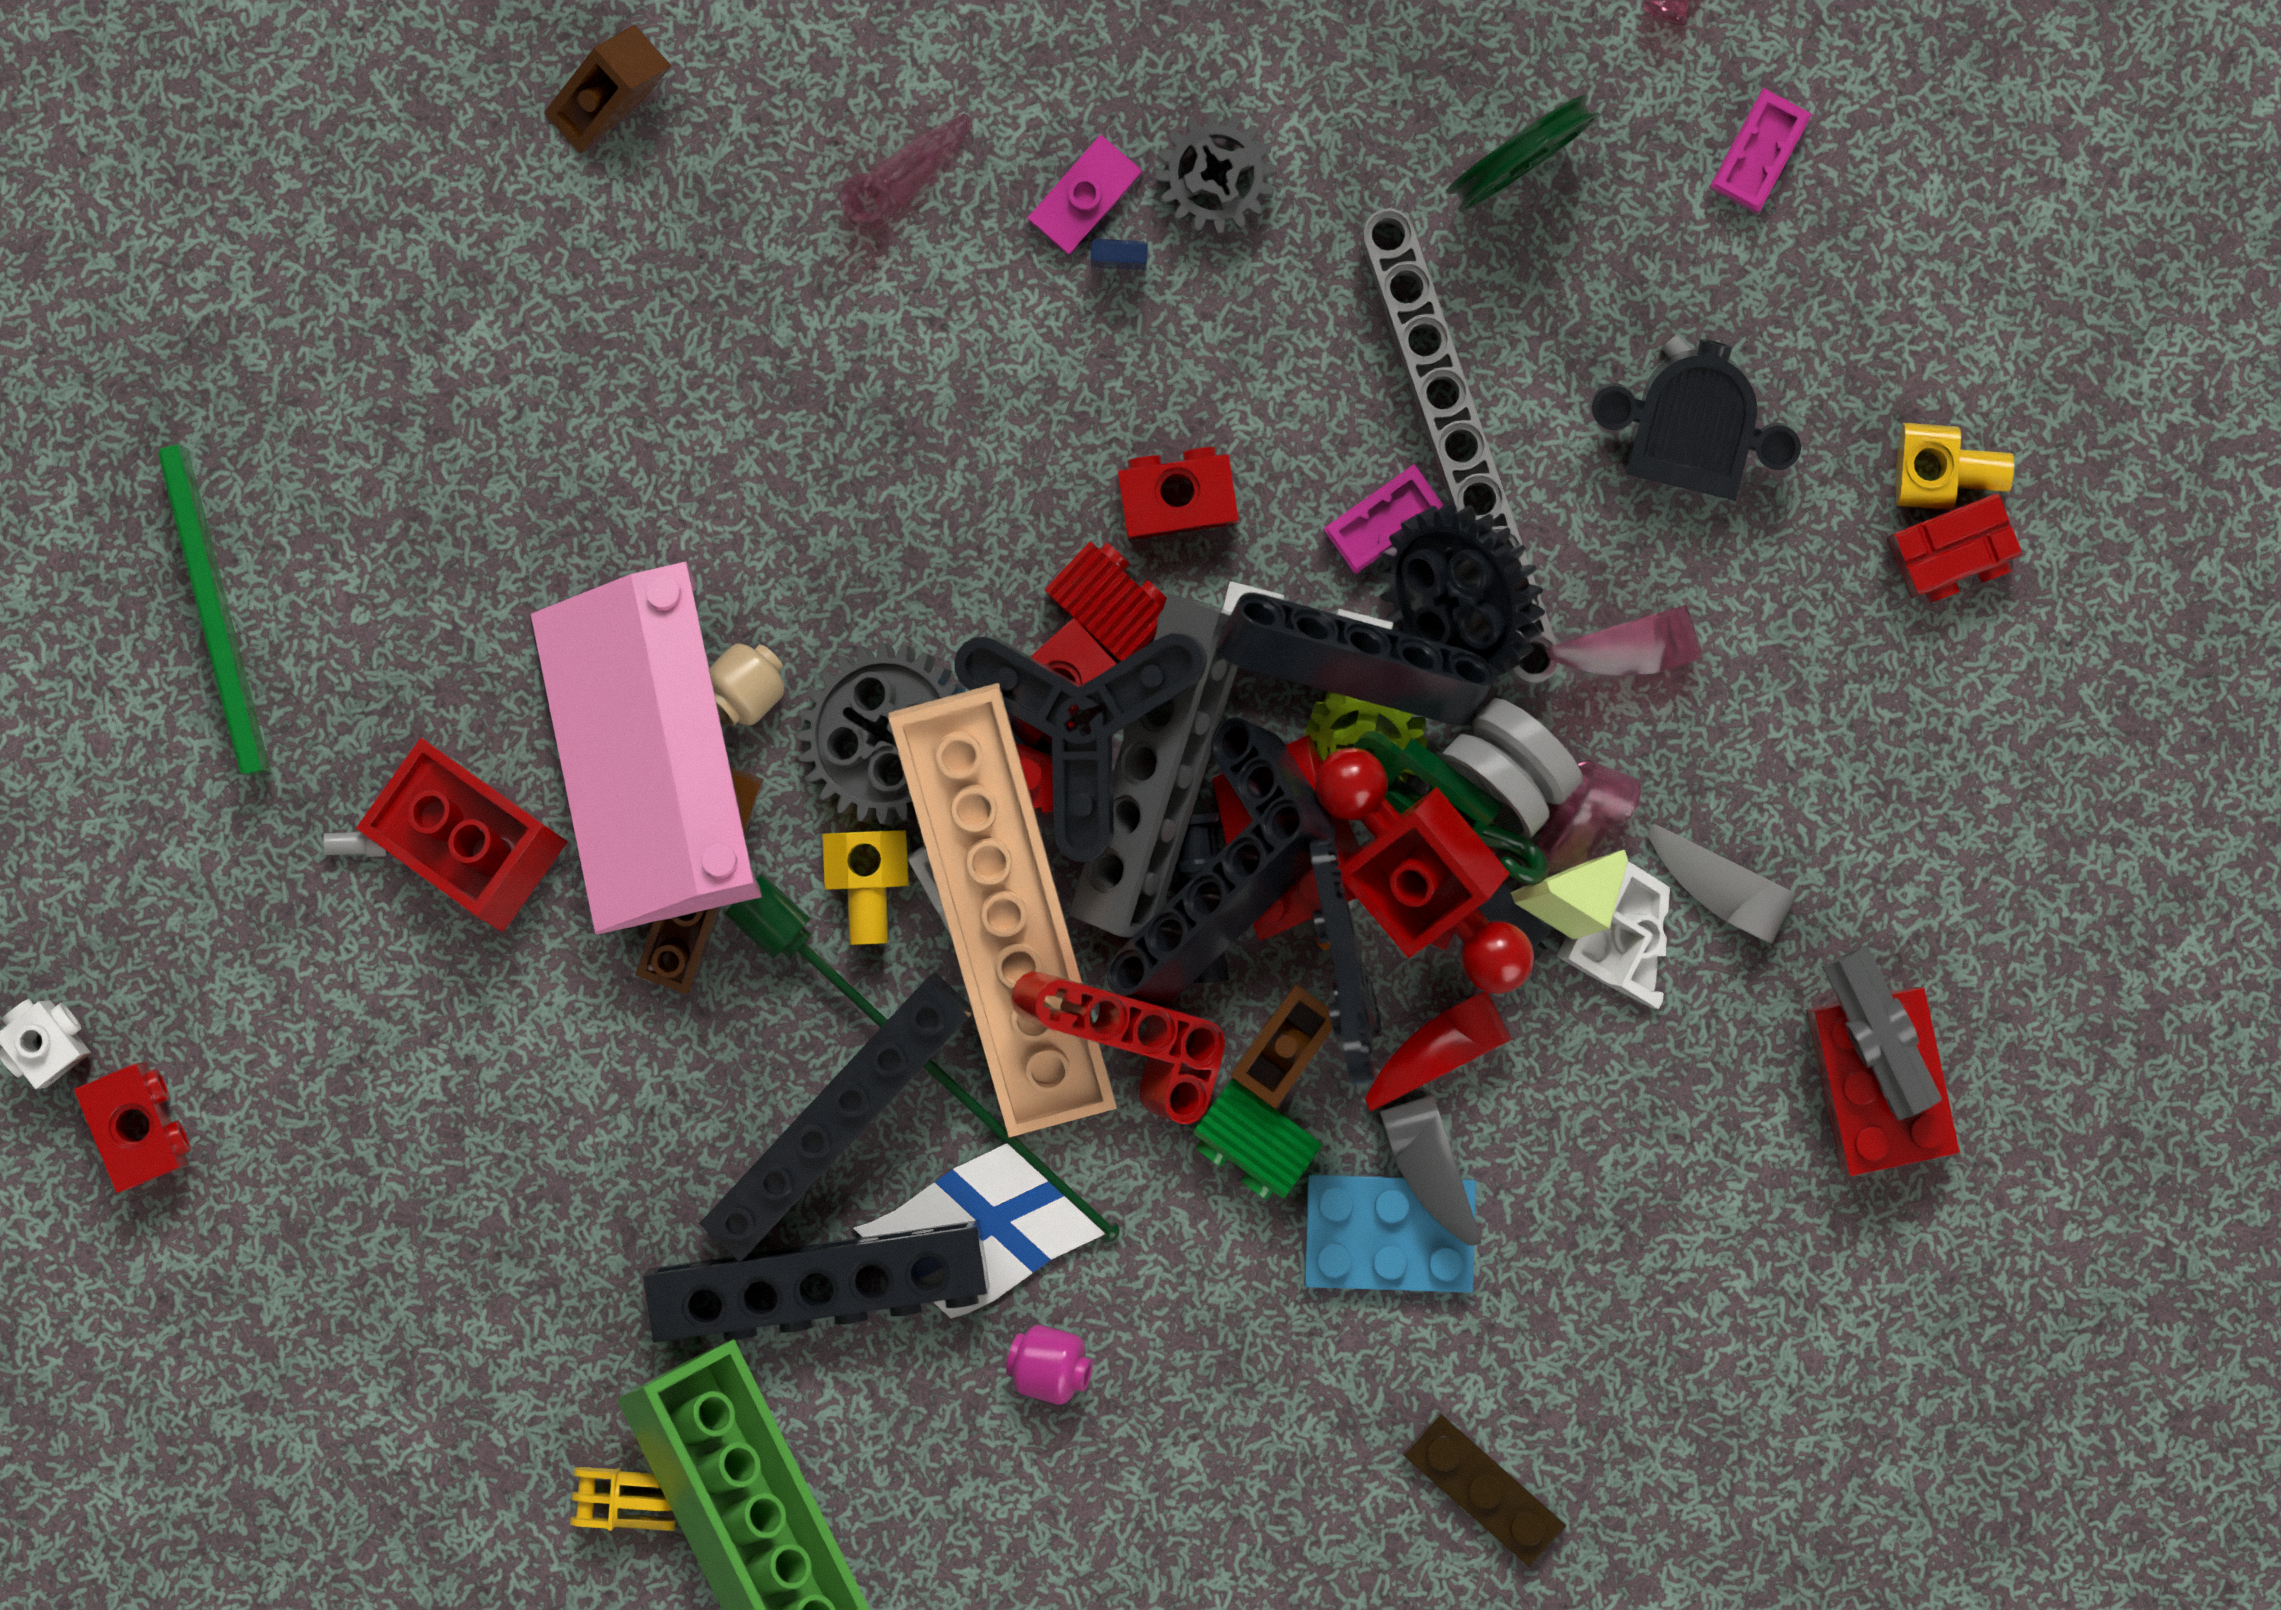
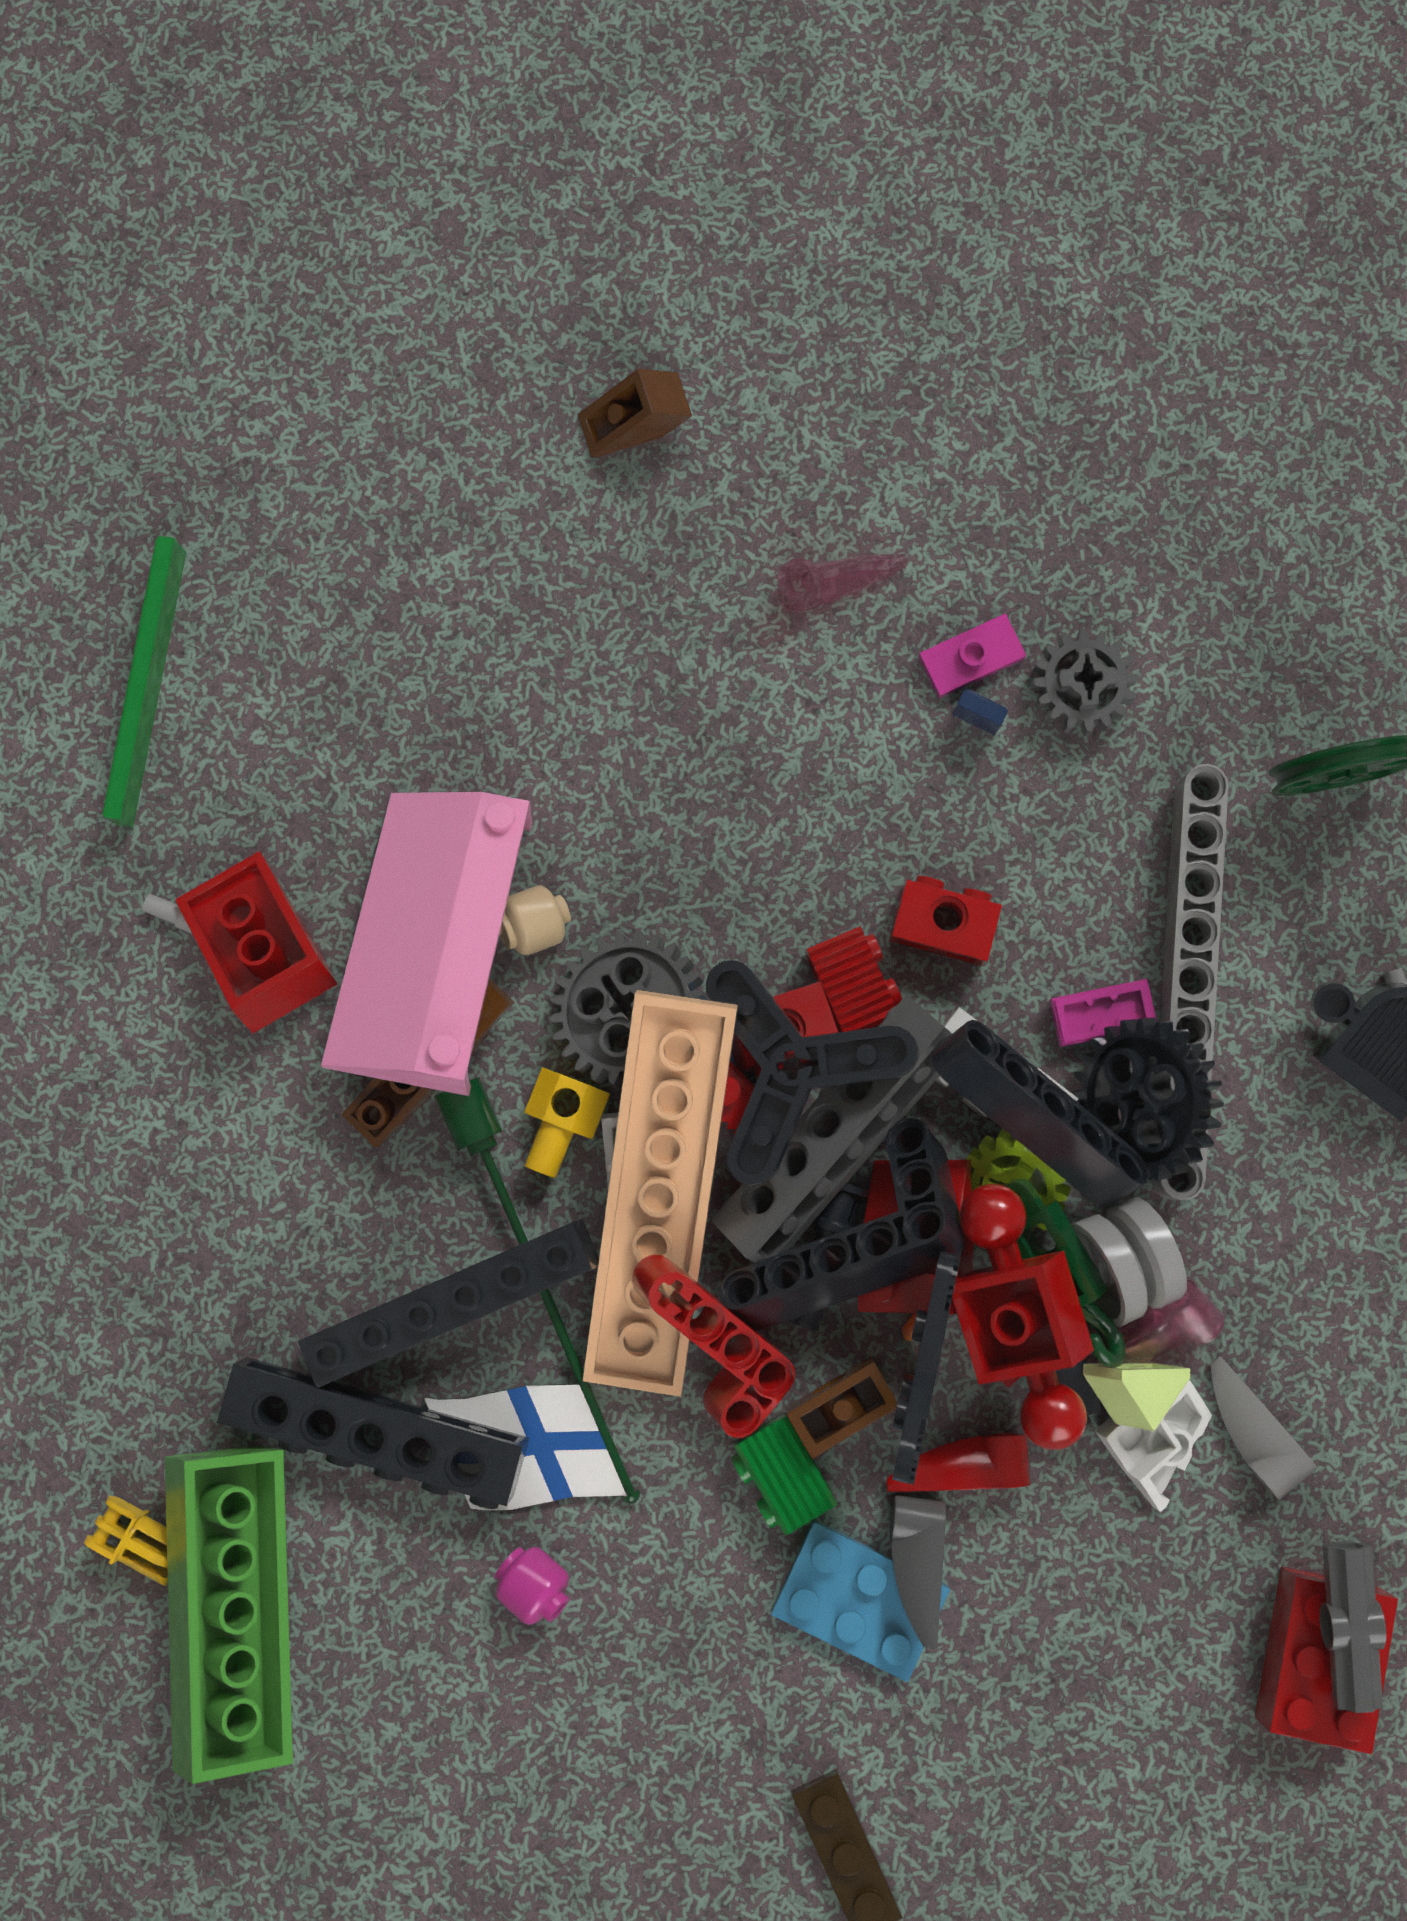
camera: 30 degrees right, 5 degrees down
clear pink piece [1545,605,1704,676] -> none

